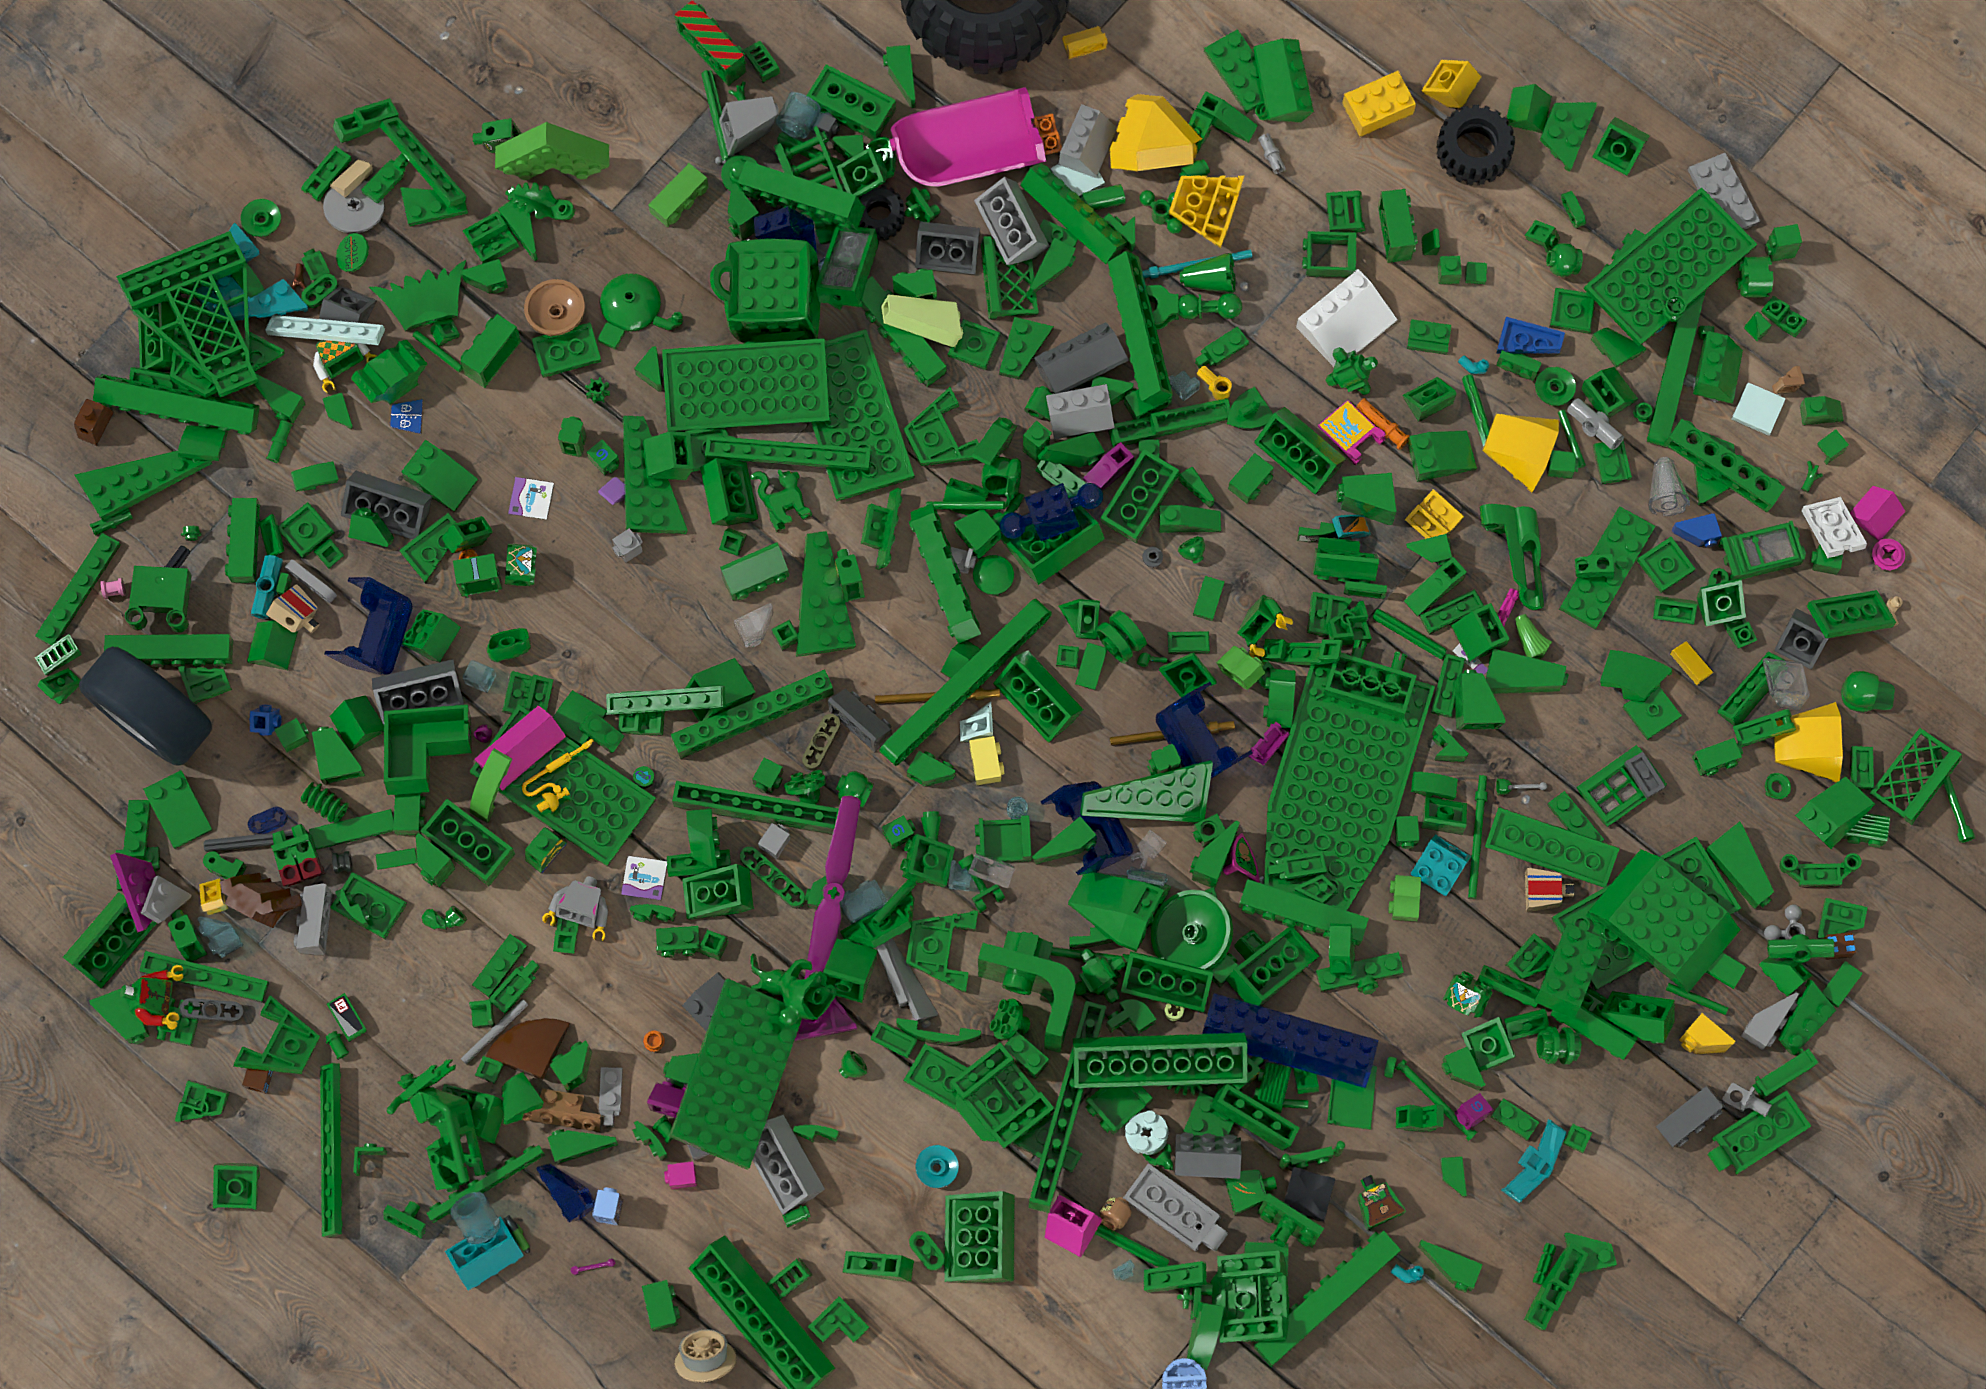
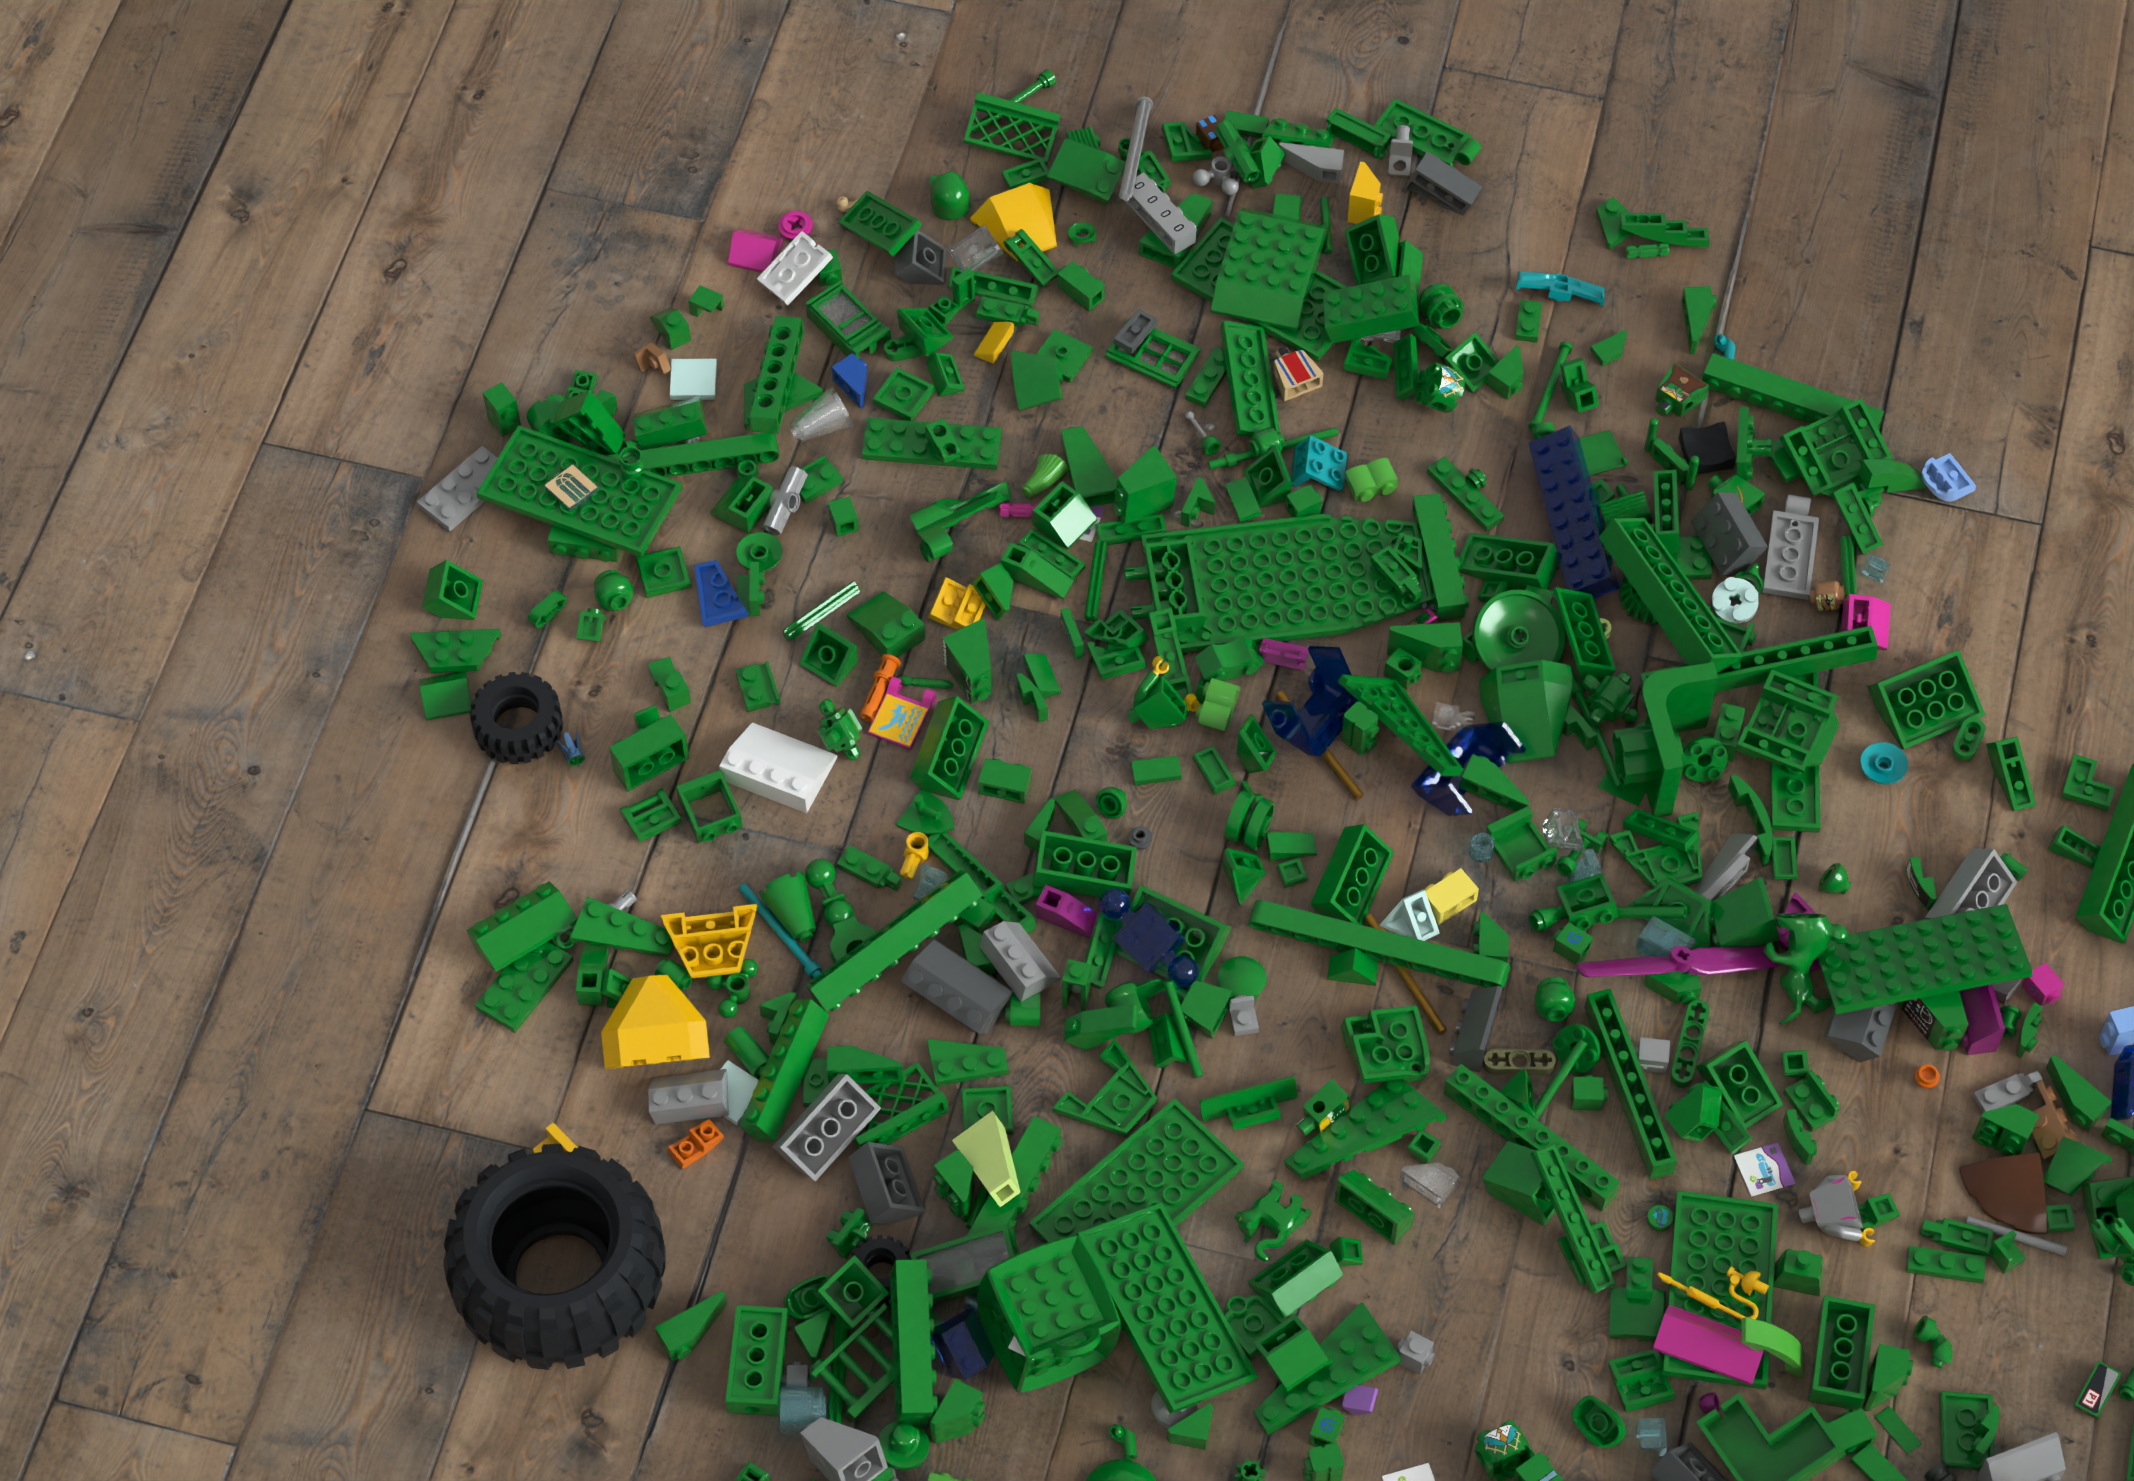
camera: 115 degrees left, 15 degrees down
green plate [705,436,871,470] -> none
dark pink panel [889,87,1046,186] -> none
green brick [909,503,981,644] -> none
green slope [1037,432,1105,468] -> none
green brick [1106,999,1156,1035] -> none
clear light blue piece [1127,866,1168,886] -> none
green slope [1313,548,1379,584] -> none
green slope [1329,923,1355,973] -> none
slope [1332,515,1371,539] -> none
yellow brick [1342,71,1416,137] -> none
yellow slope [1421,60,1481,108] -> none
magenta brick [1454,1093,1493,1130] -> none
teal arm [1458,355,1489,374] -> none
yellow wedge [1482,414,1559,493] -> none
green bar [1557,410,1586,468] -> none
green plate [1563,1124,1592,1153] -> none
green slope [1591,327,1647,368] -> none
green bar [1801,461,1823,493] -> none
none -> piece [544,464,599,511]
none -> green wedge [553,390,626,456]
none -> flat silver piece [555,732,585,767]
none -> green wing [569,897,673,958]
none -> green piece [898,675,953,689]
none -> green tile [952,268,975,310]
none -> green hinge [976,296,1039,328]
none -> light grey axle [1119,97,1153,202]
none -> light grey brick [1123,172,1197,255]
none -> green head [1249,427,1285,458]
none -> green slope [1340,1005,1430,1084]
none -> green slope [1499,1069,1535,1118]
none -> green bar [1535,1039,1588,1120]
none -> green plate [1623,809,1698,851]

